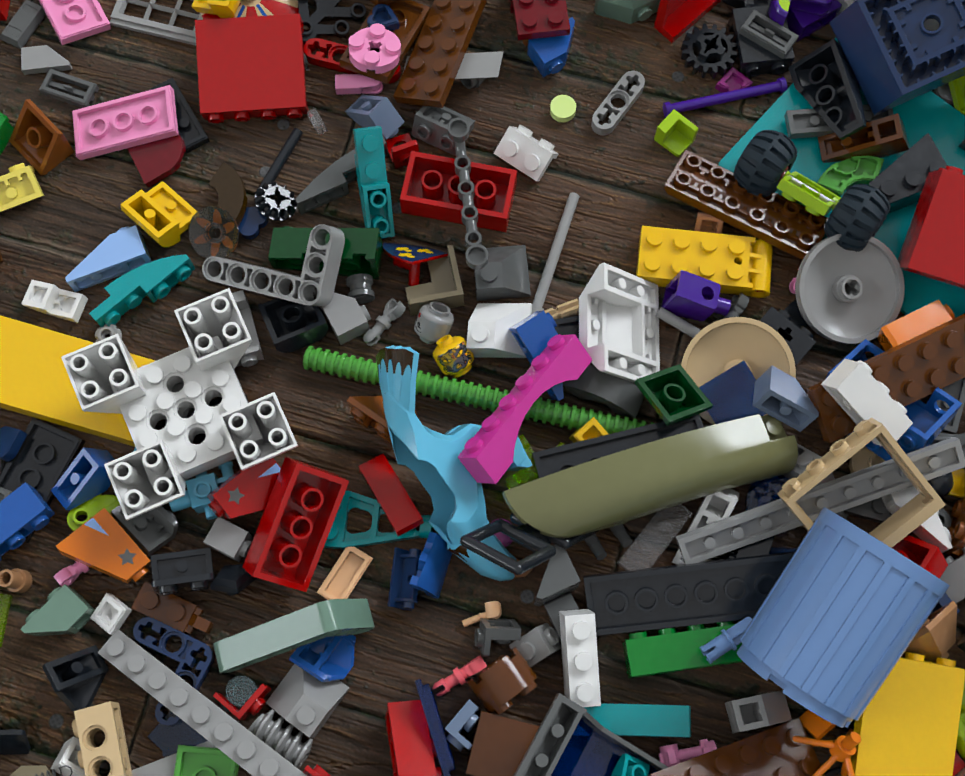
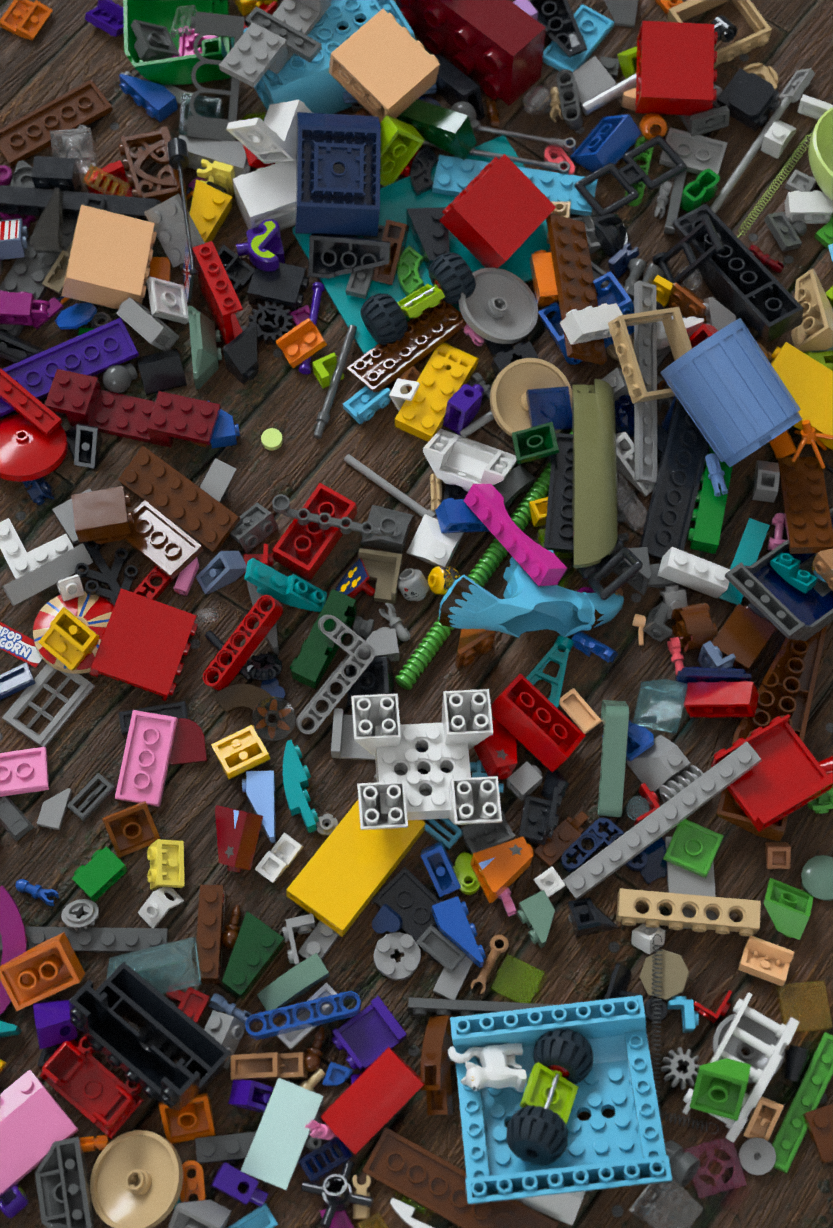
camera: 70 degrees left, 5 degrees down
bright pink plate [348,23,401,74] -> none
red tile [358,453,424,536] -> none
dark blue tile [367,4,399,31] -> none
dark blue hinge [388,548,421,611] -> none
white bracket [493,125,559,181] -> none
light grey beam [591,71,645,135] -> none
dark grey tile [739,10,799,59] -> none
sand blue slope [752,365,819,432] -> none
none -> red beam [203,595,283,691]
none -> dark red slope [215,805,263,873]
none -> black slope [223,322,259,384]
none -> orange bracket [276,318,327,368]
none -> dark grey bar [313,325,357,439]
none -> medium azure bracket [343,386,391,424]
none -> white bracket [389,378,420,411]
none -> clear light blue slope [633,679,688,734]

